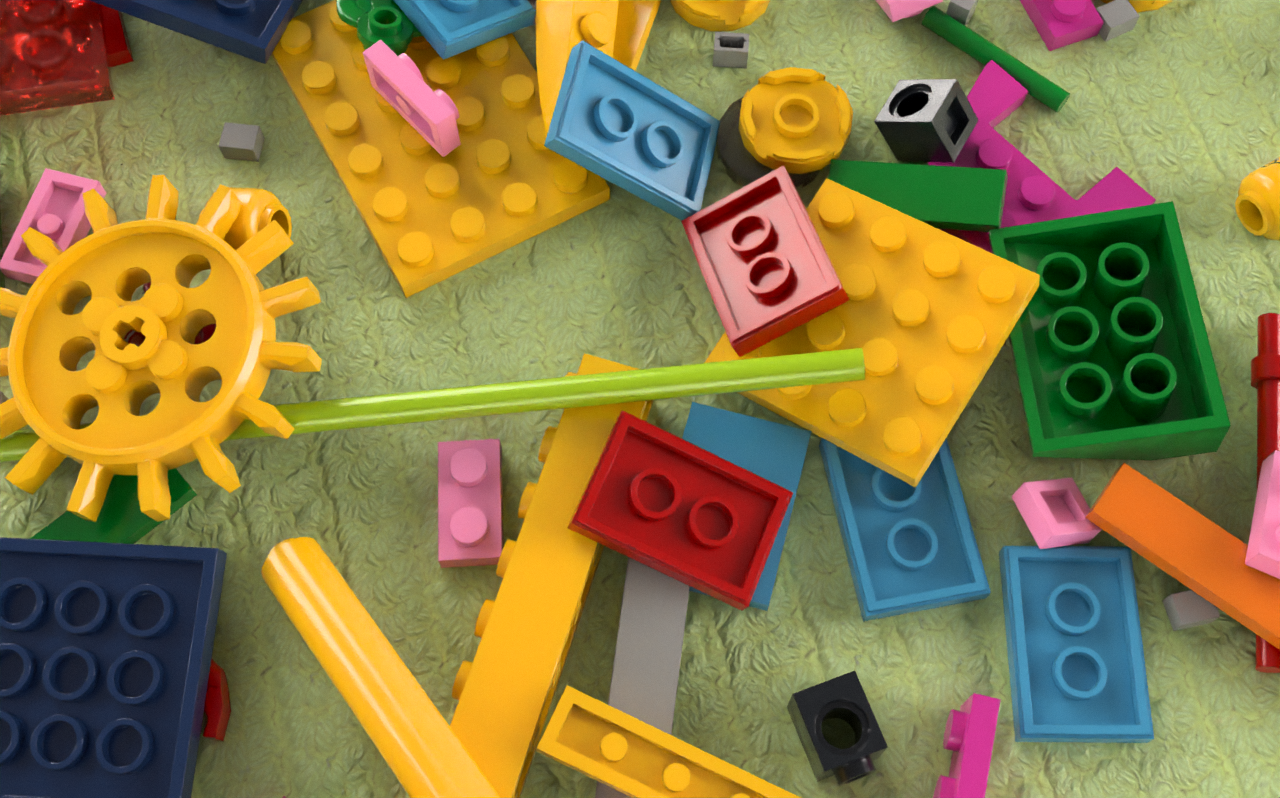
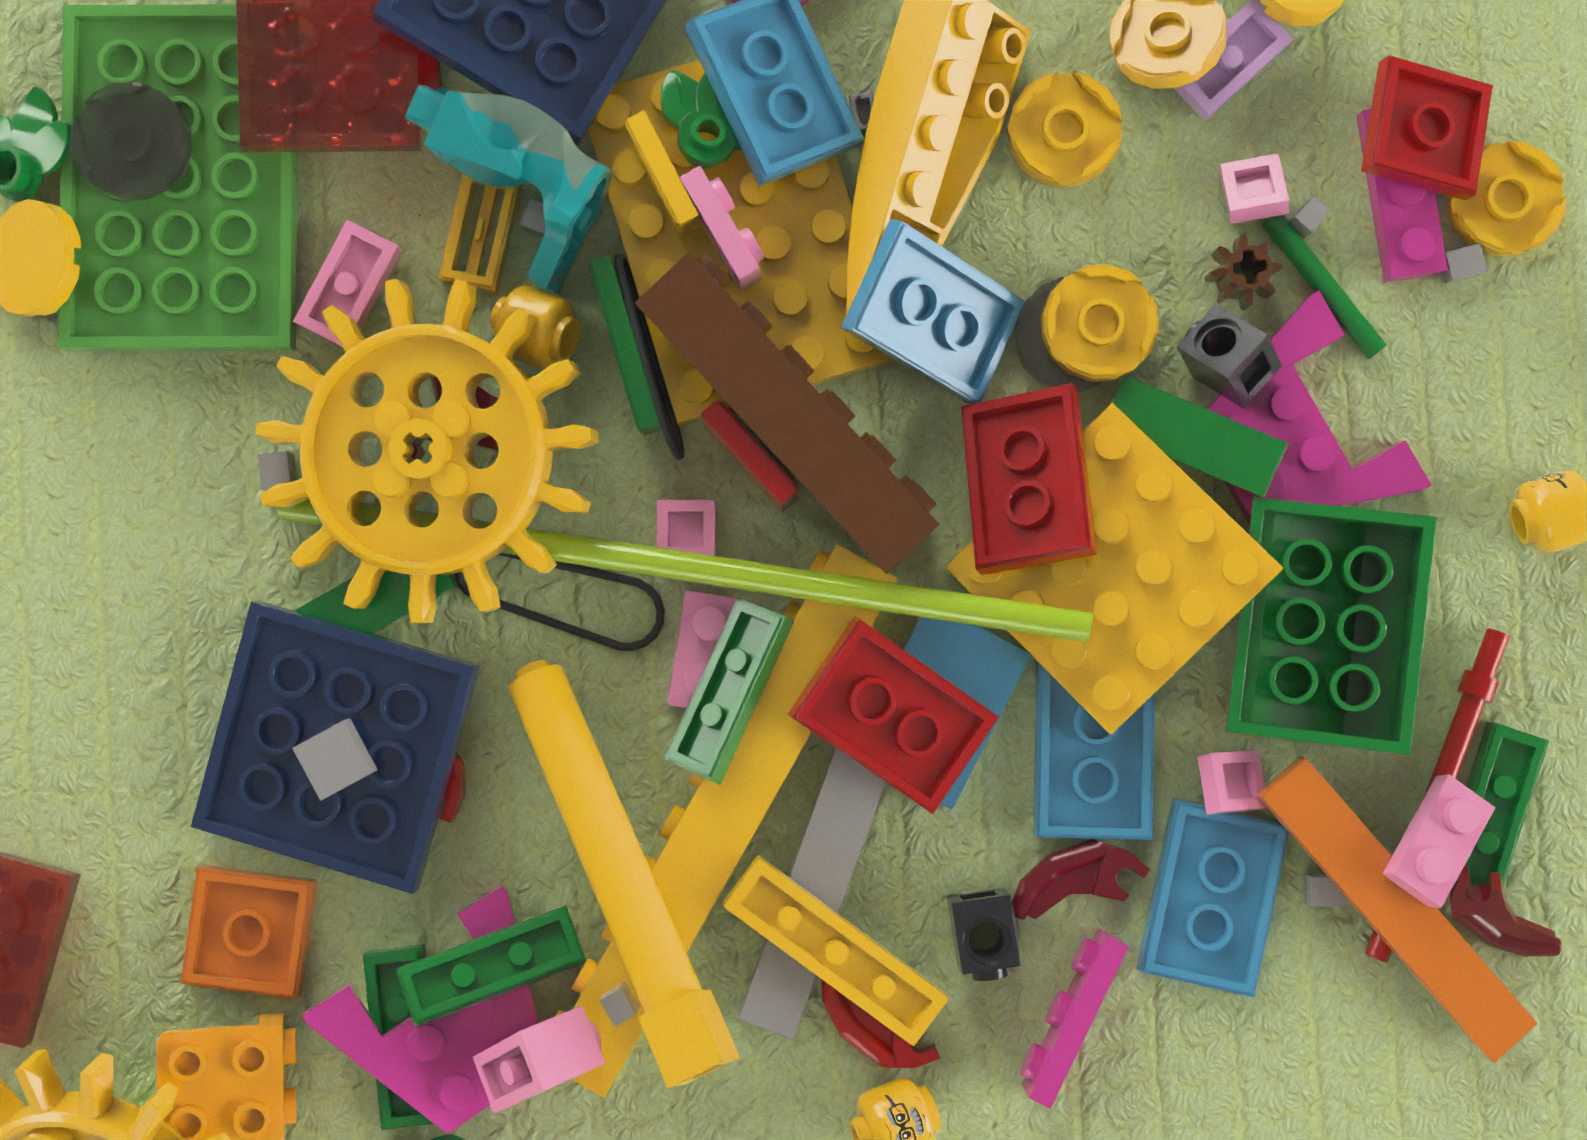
camera: 10 degrees right, 20 degrees up
light grey piece [713,32,749,68] -> none
none -> light grey tile [292,718,378,801]
none -> teal hips [405,85,612,293]
none -> yellow tile [438,174,523,295]
none -> black piece [455,553,665,651]
none -> green tile [589,255,662,436]
none -> black piece [614,254,685,460]
none -> yellow tile [625,110,701,237]
none -> reddish brown brick [635,252,940,574]
none -> bright pink plate [656,500,716,556]
none -> tile [664,597,794,784]
none -> red tile [701,400,798,513]
none -> dark red piece [1012,839,1151,920]
none -> reddish brown gear [1204,234,1283,311]

